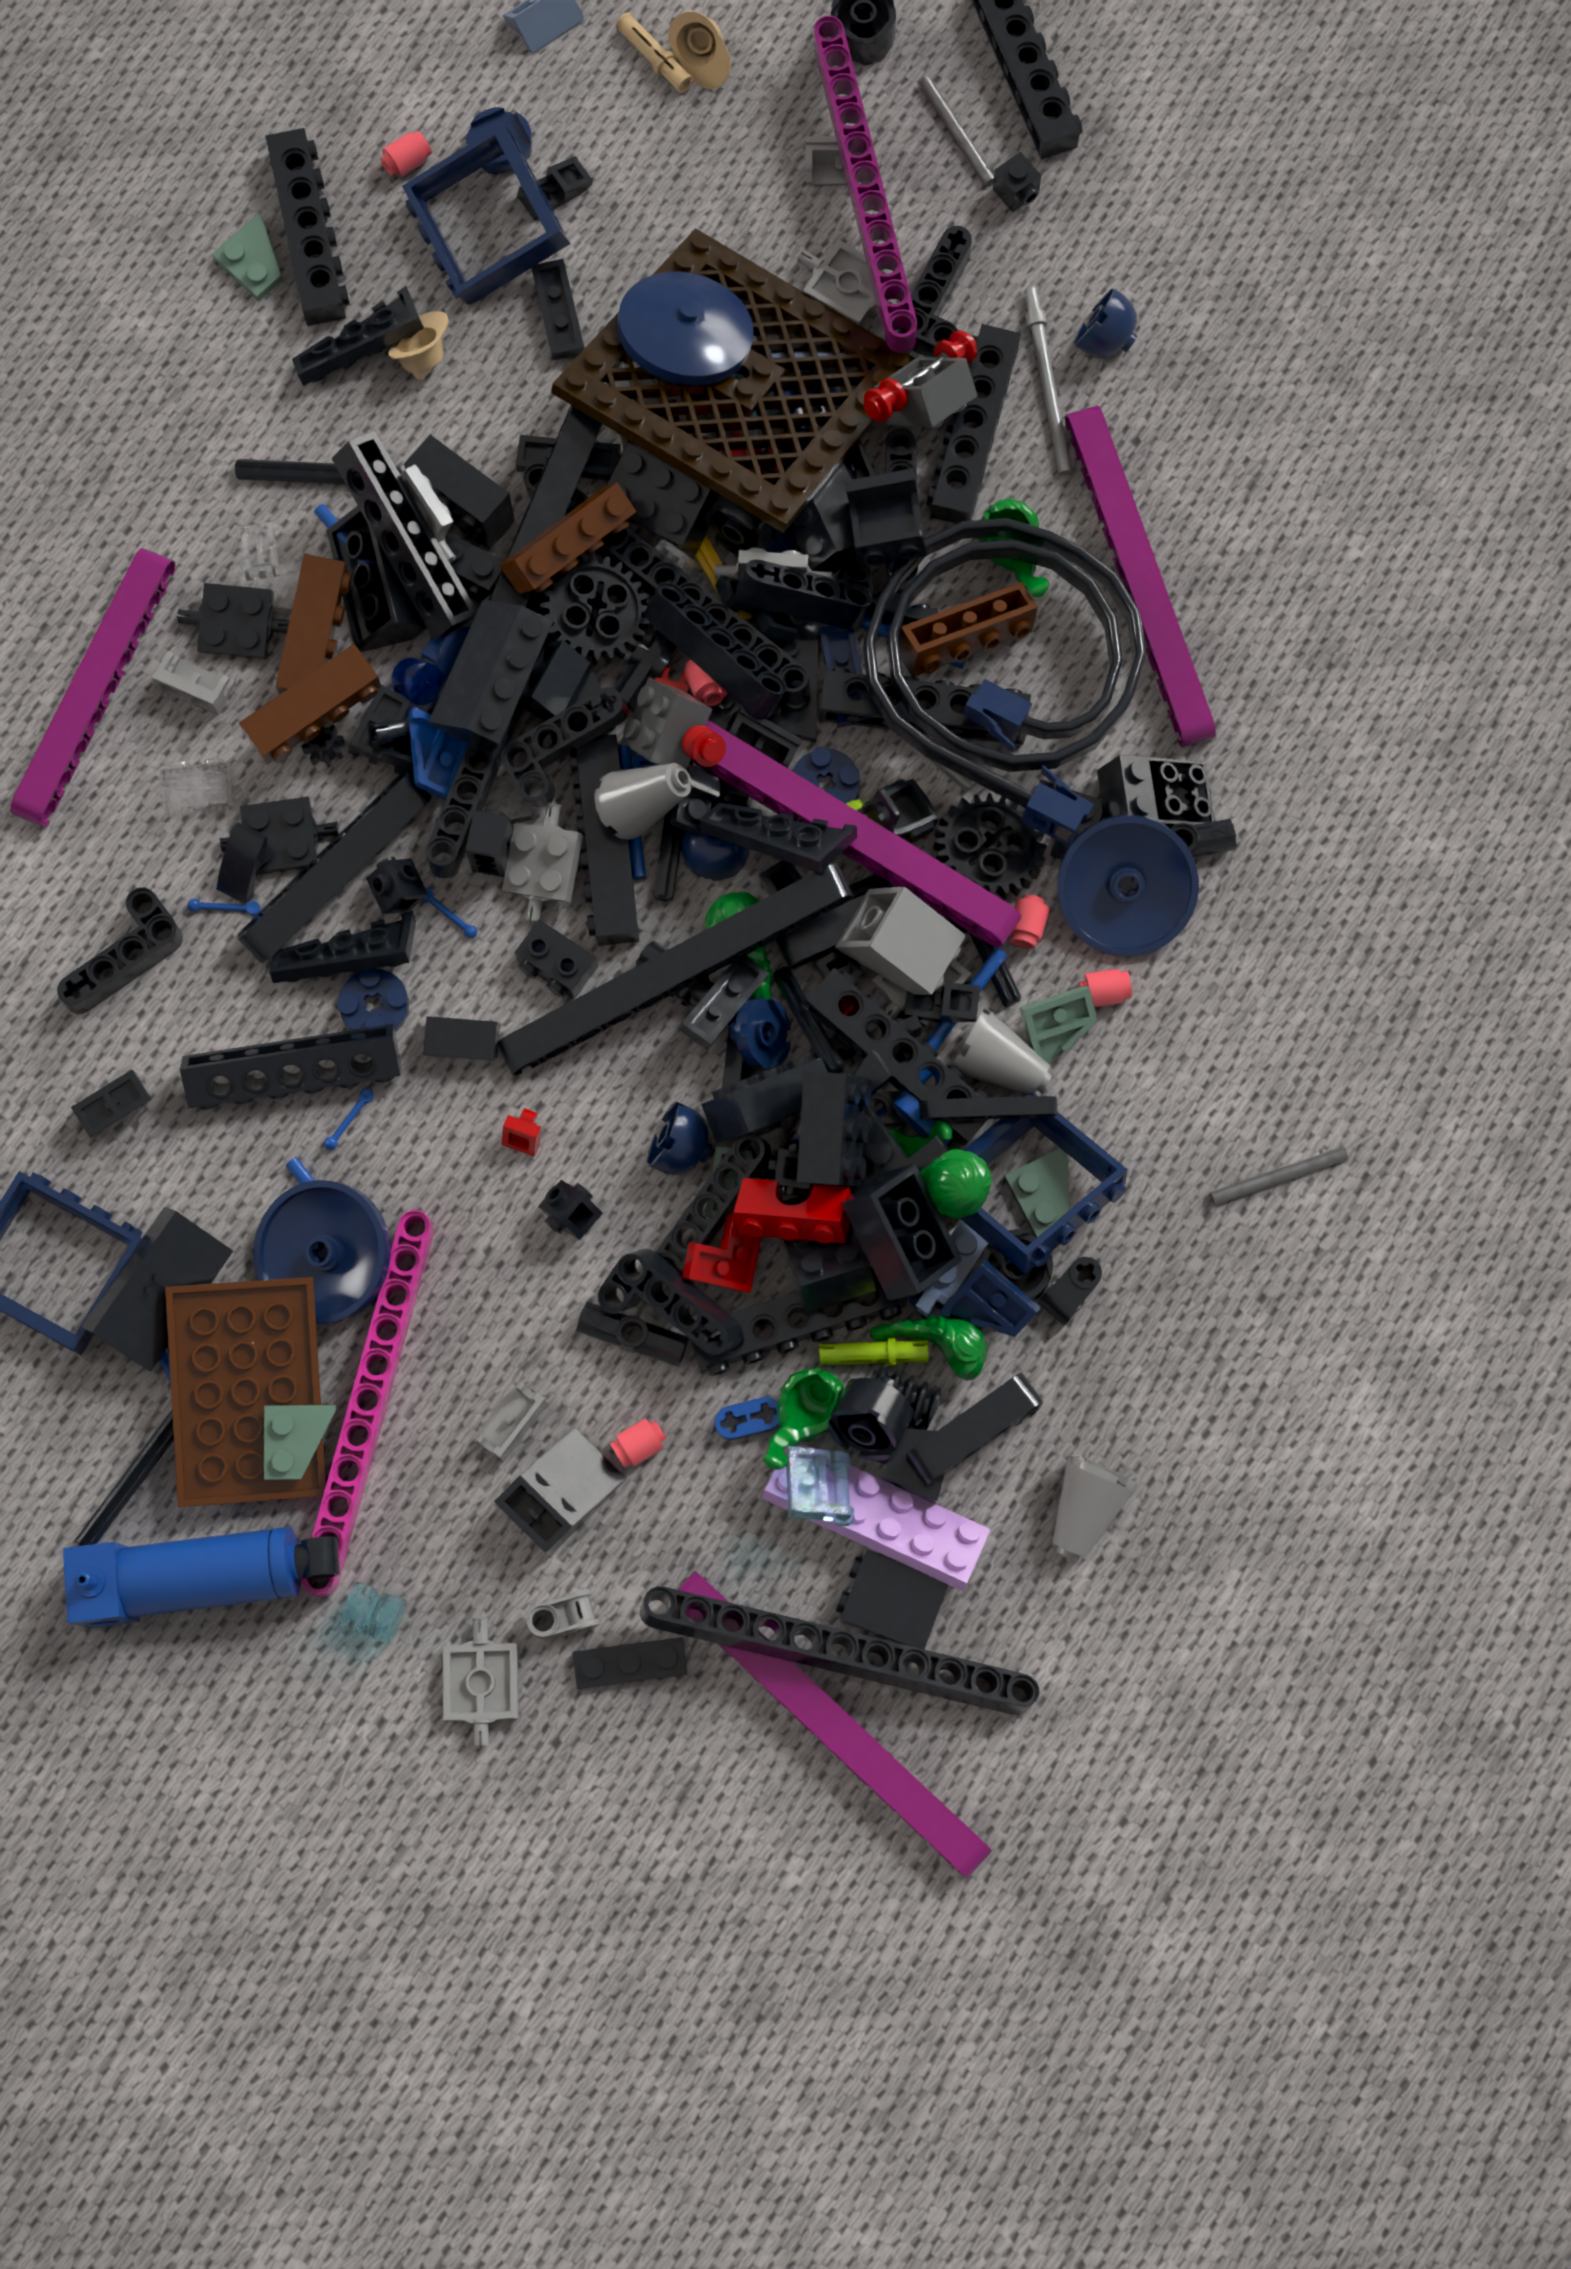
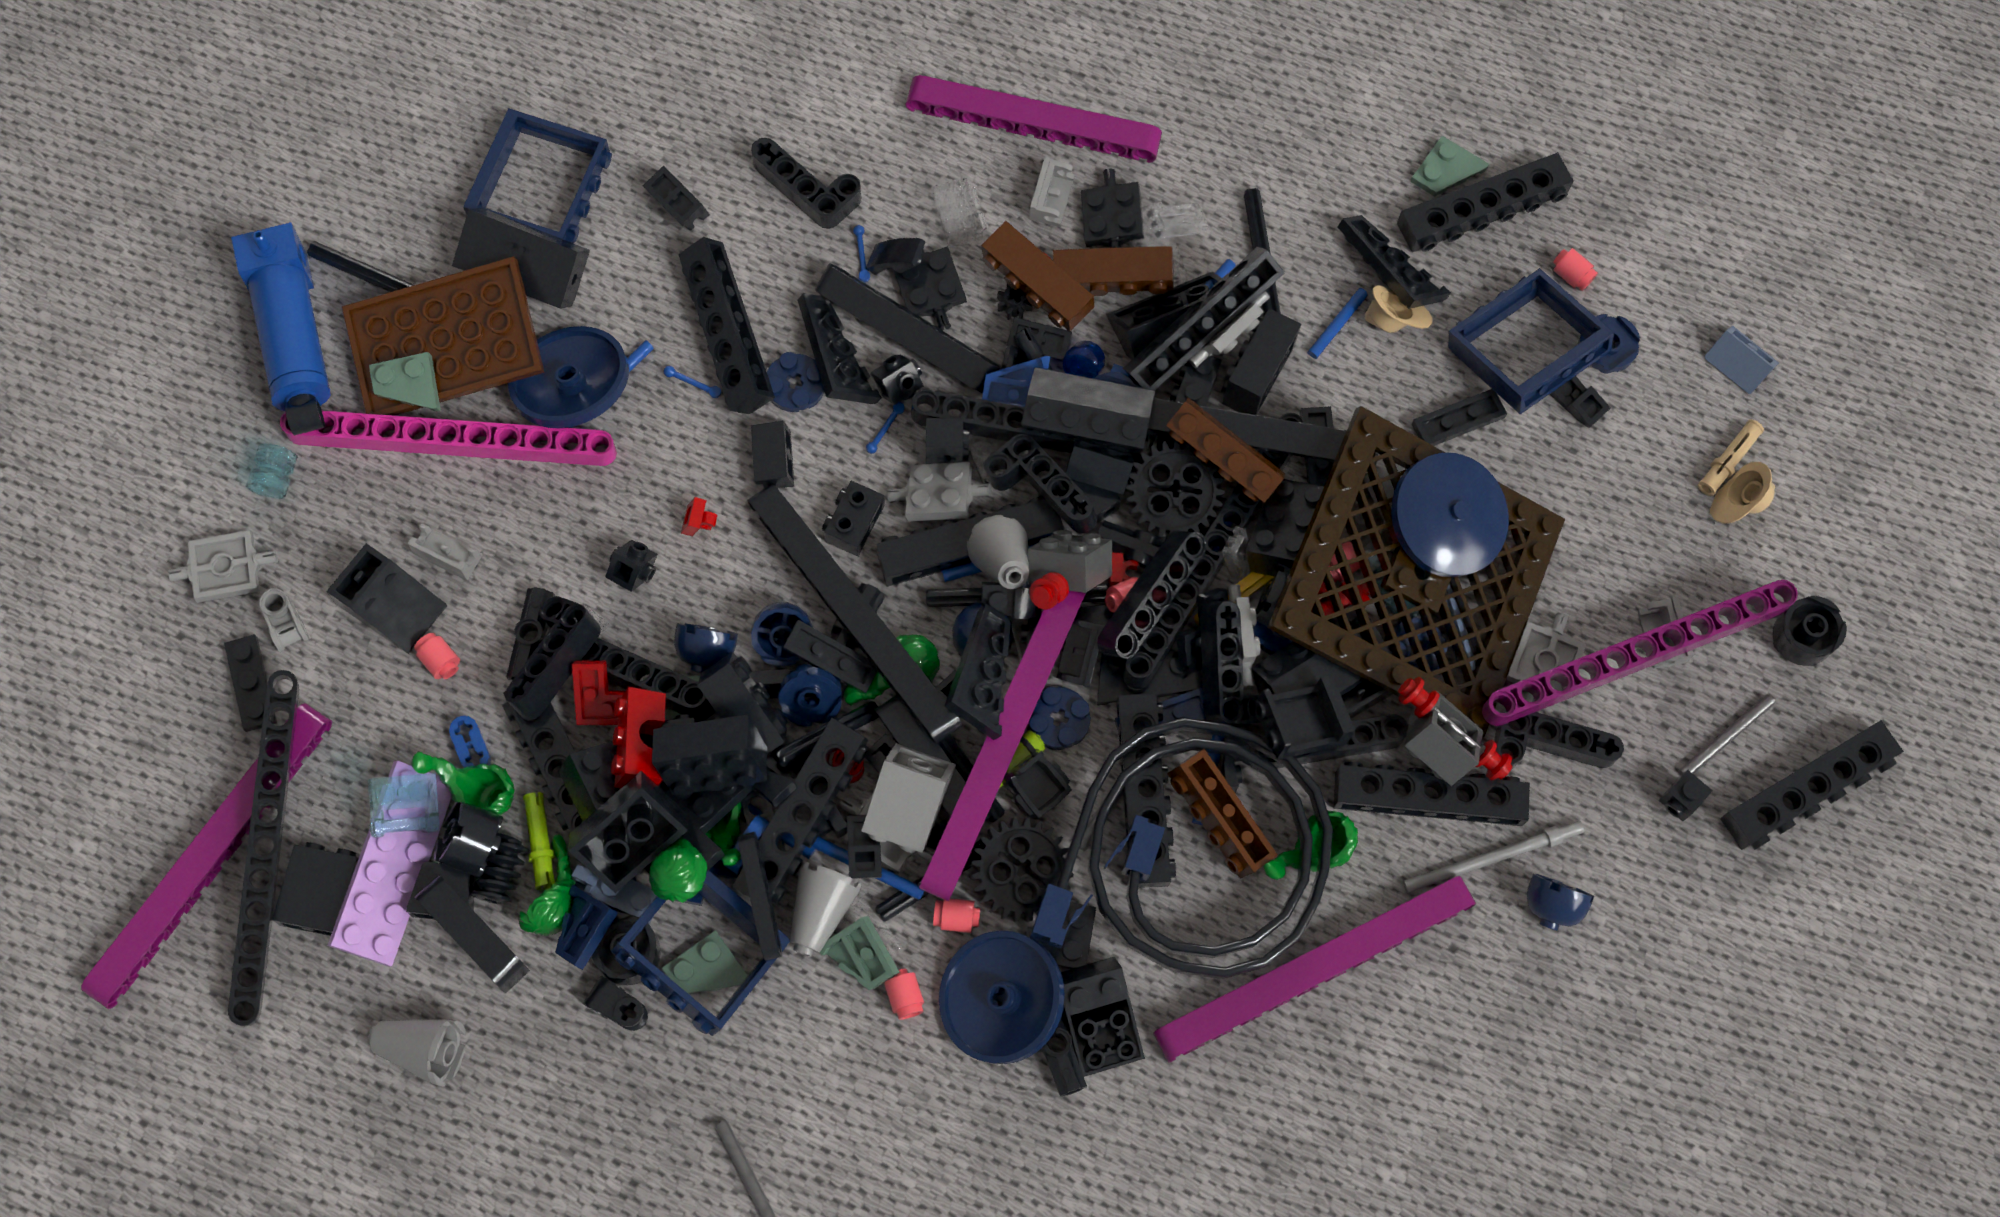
camera: 75 degrees right, 5 degrees down
none -> dark blue cylinder [751,602,813,667]
none -> blue bar [1307,288,1368,359]

